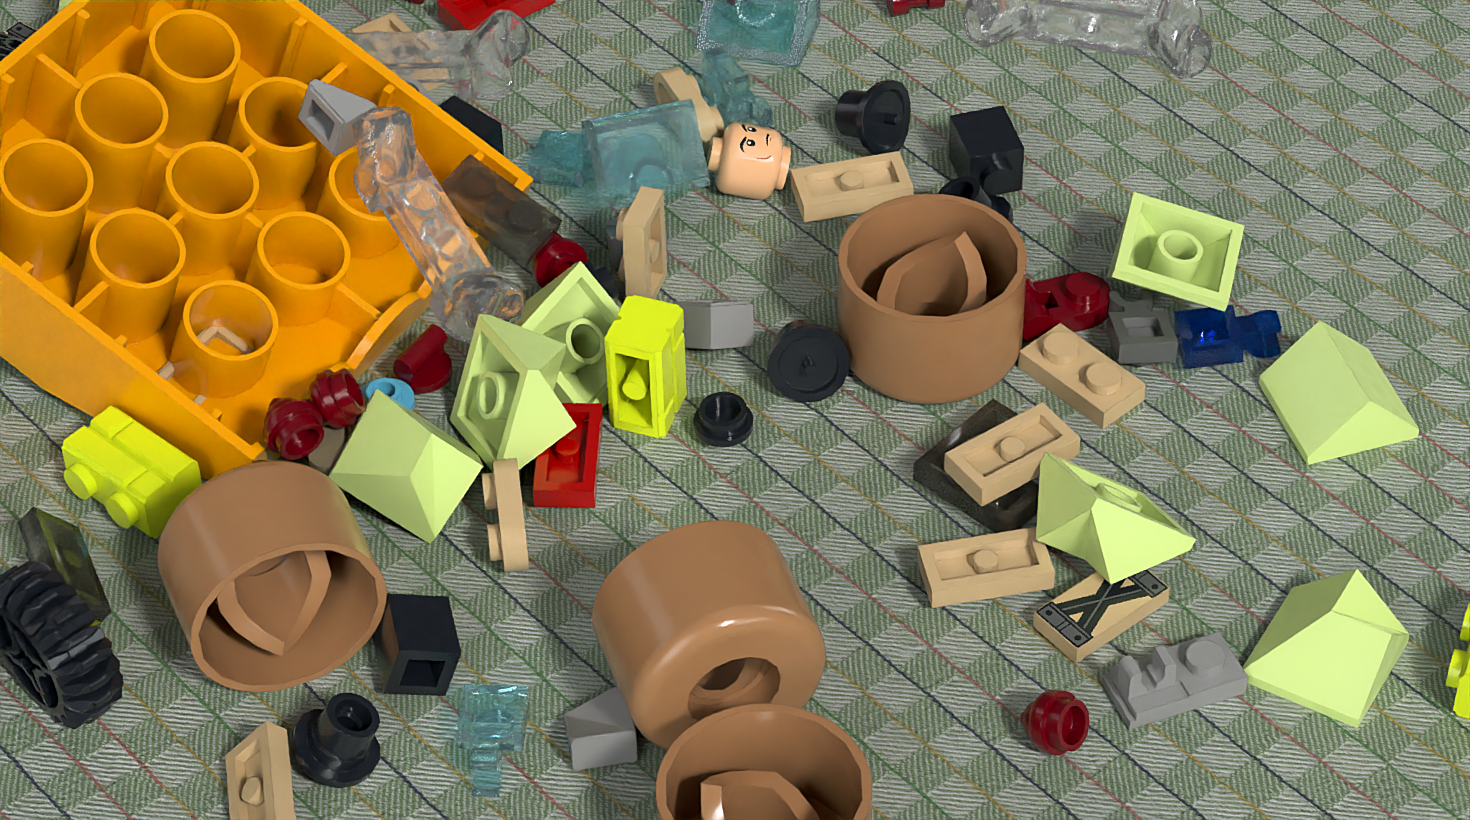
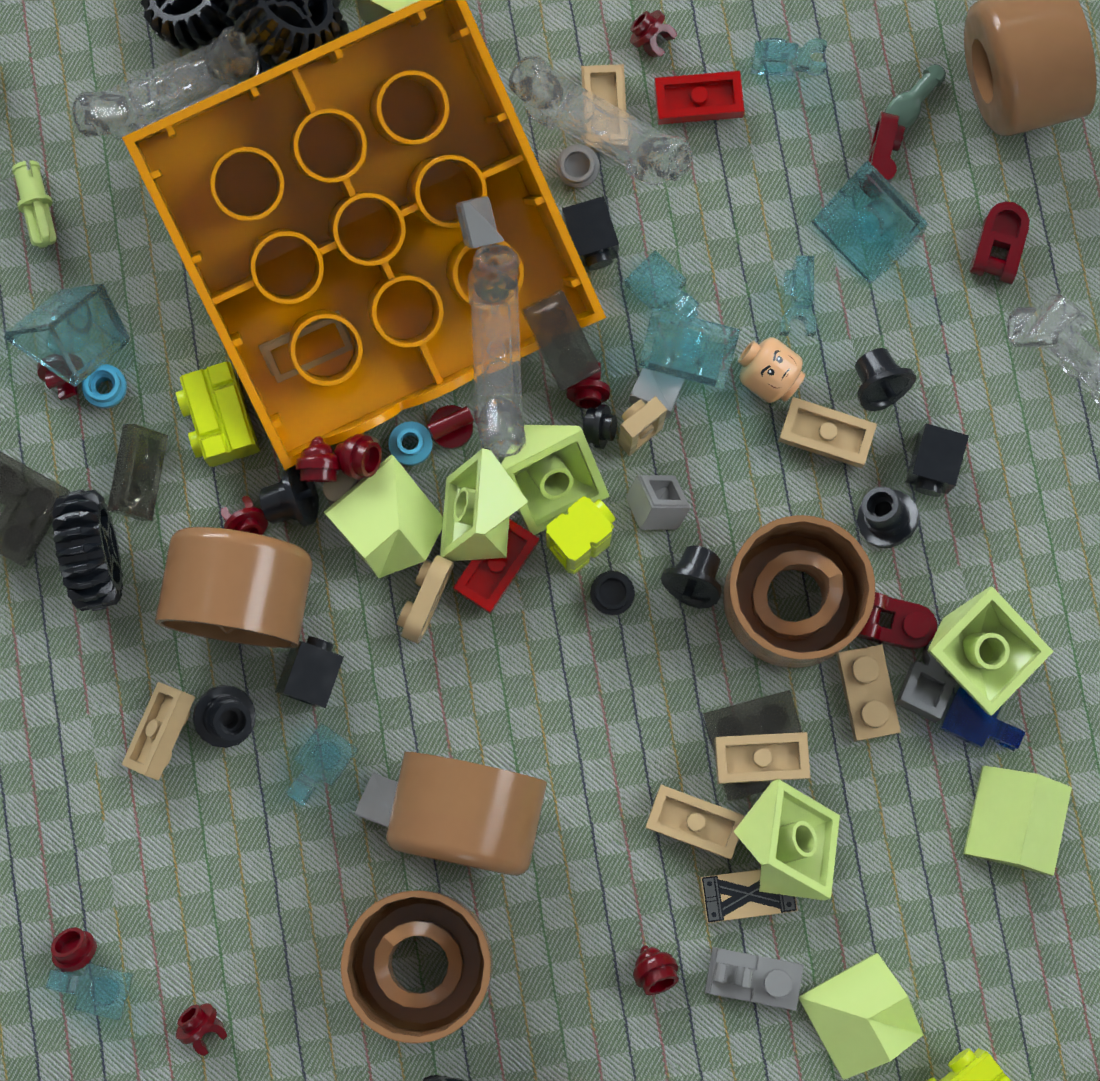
camera: 30 degrees right, 35 degrees up
tan plate [653,66,725,157] -> none

